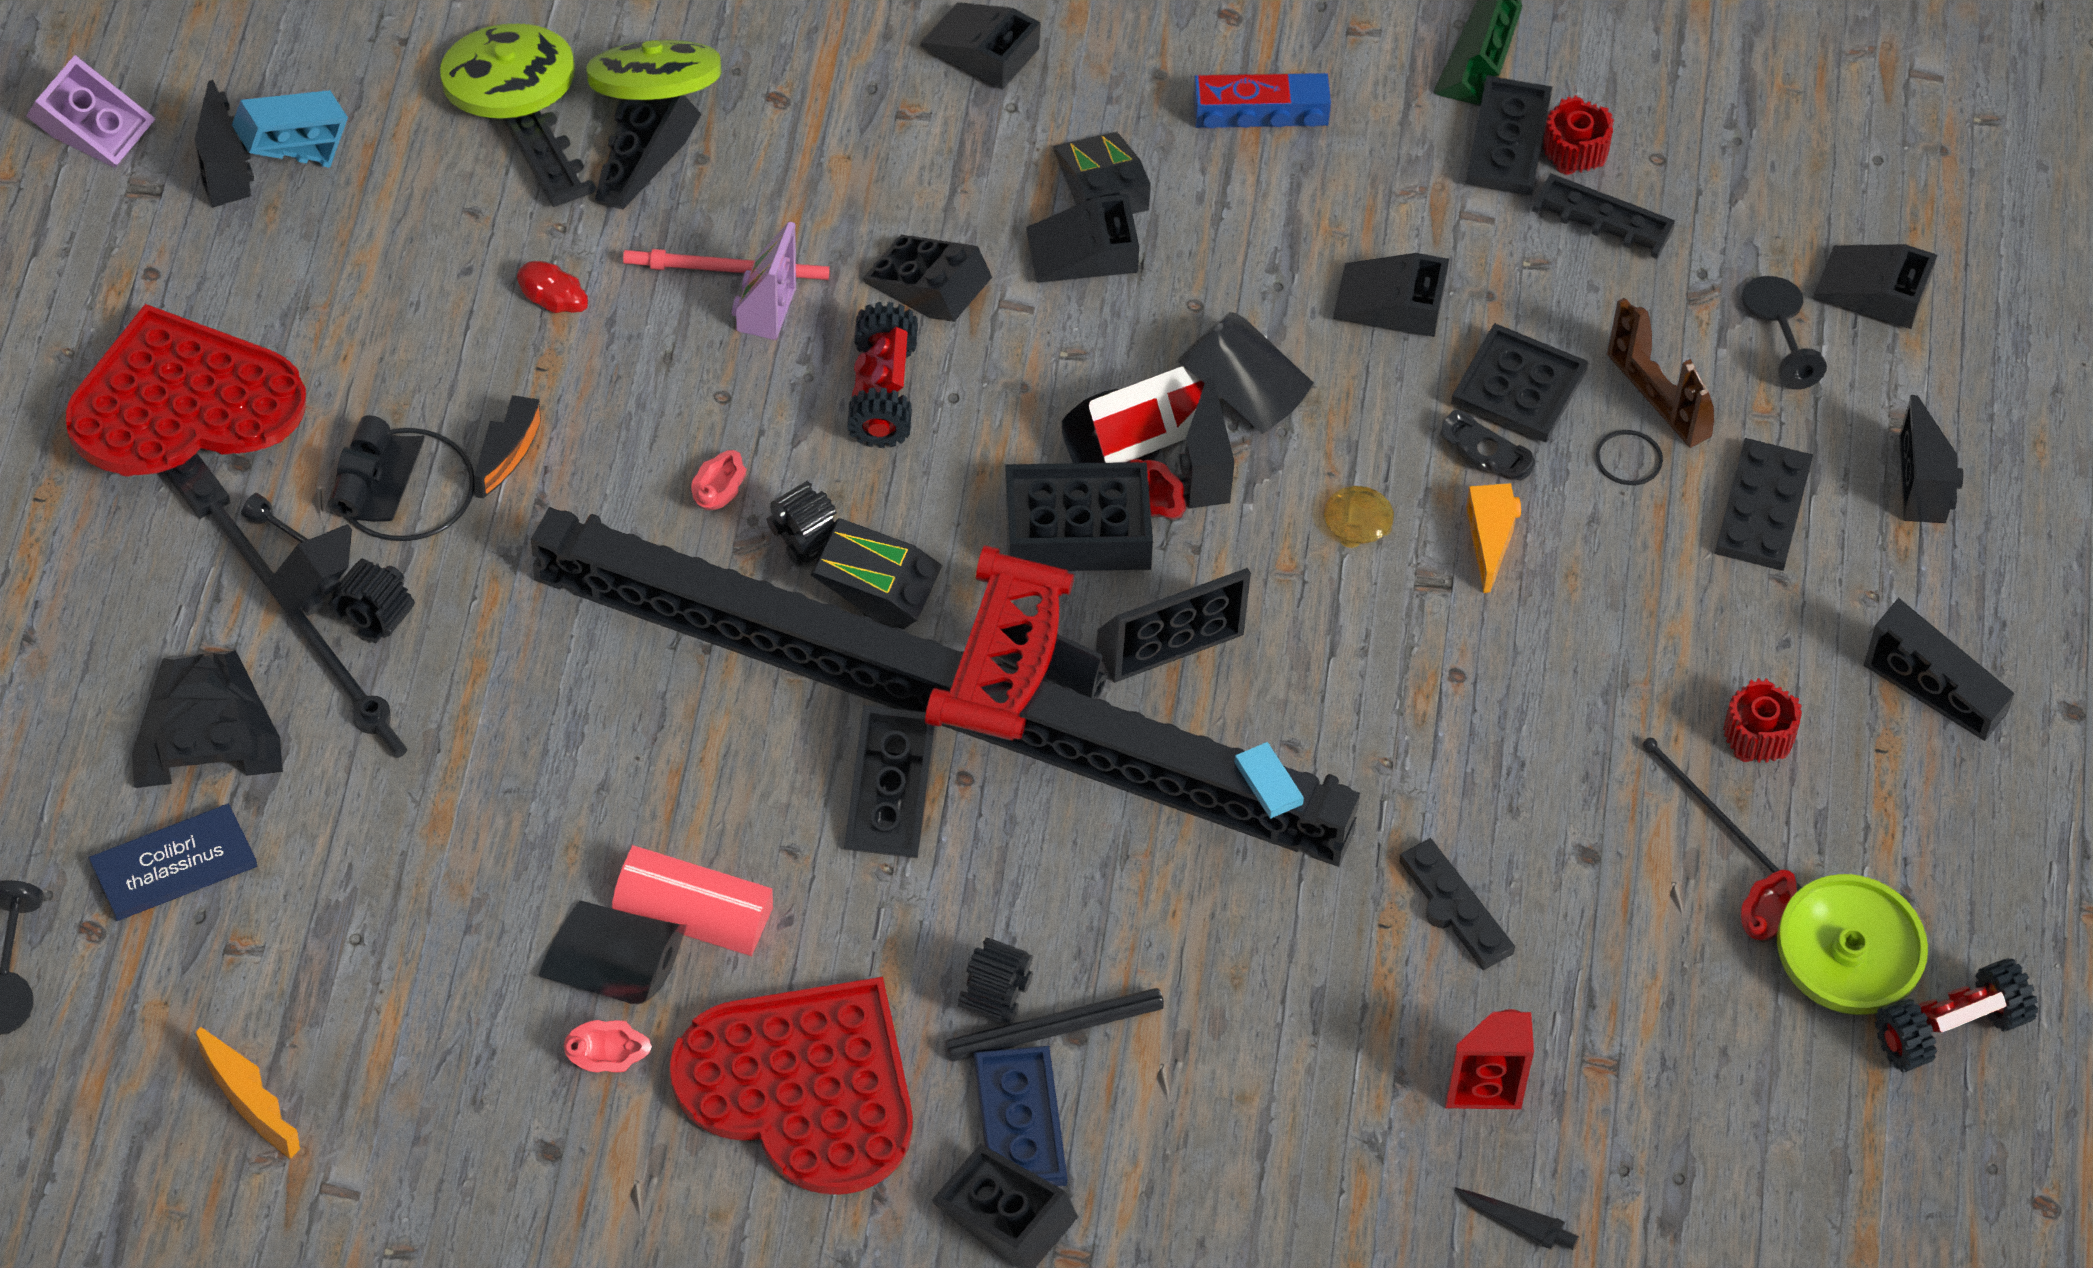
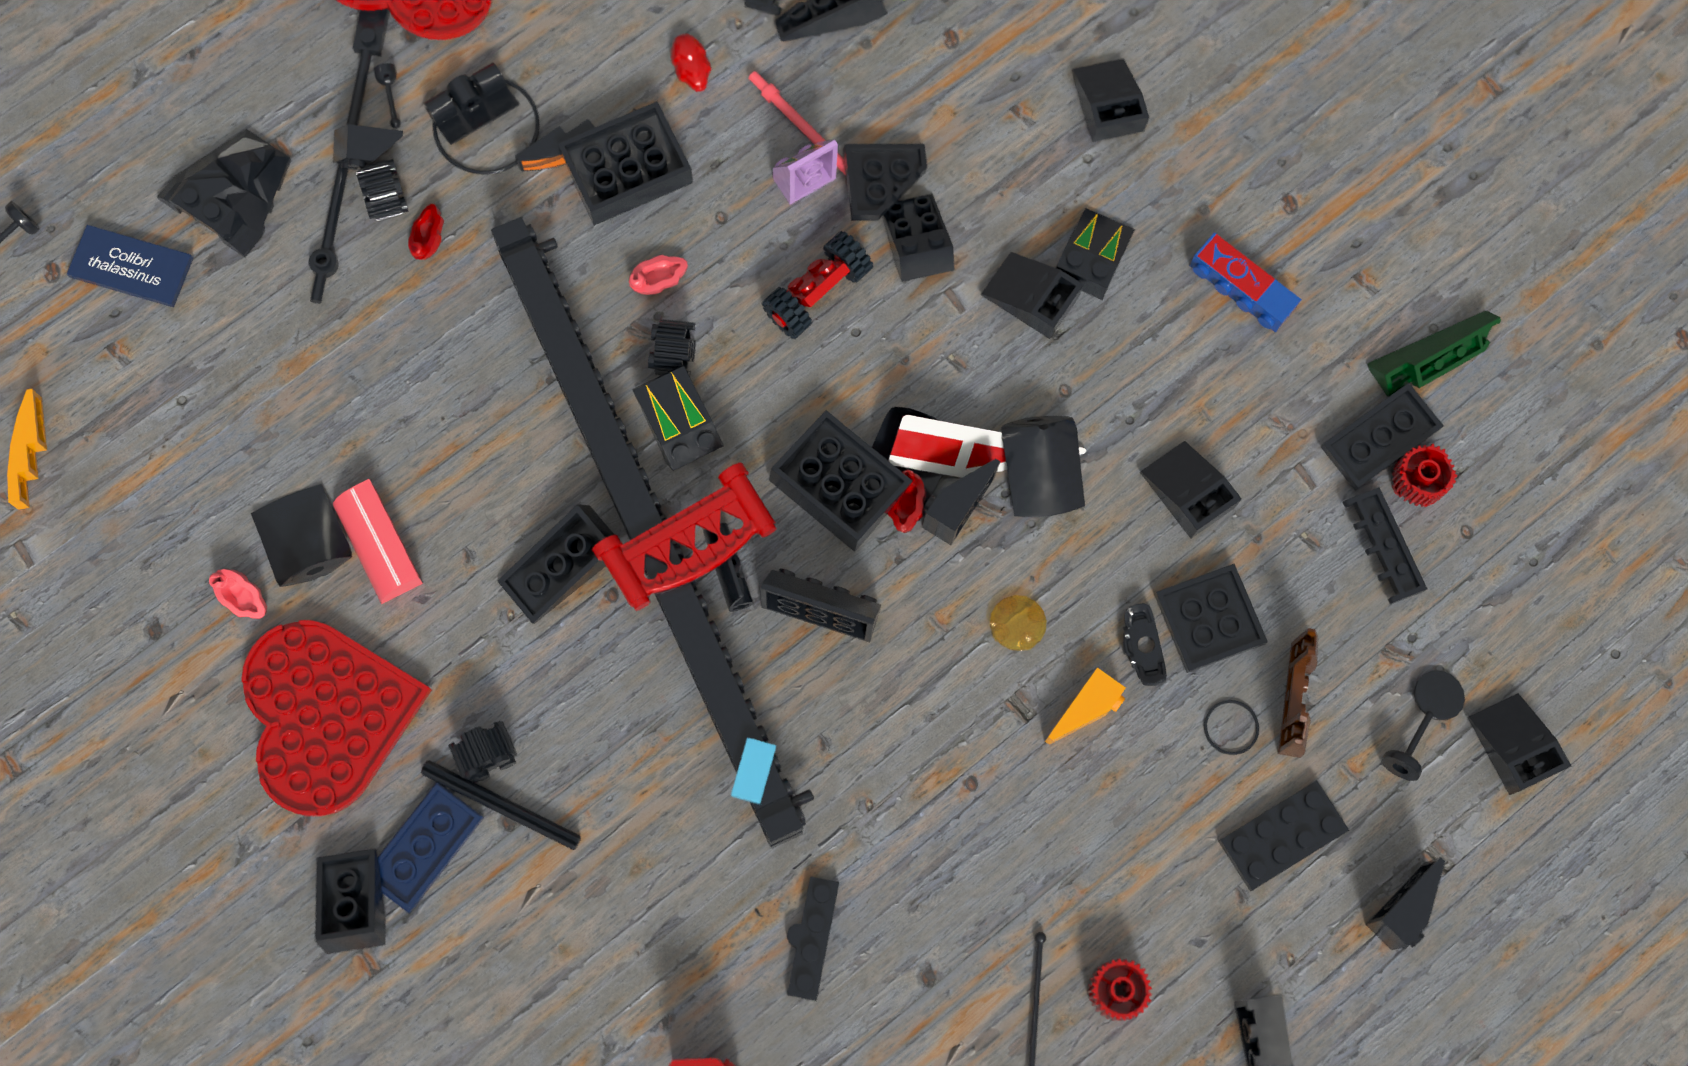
camera: 40 degrees right, 20 degrees up
none -> red arm [408,204,444,260]
none -> black slope [557,101,693,226]
none -> black plate [843,144,927,221]

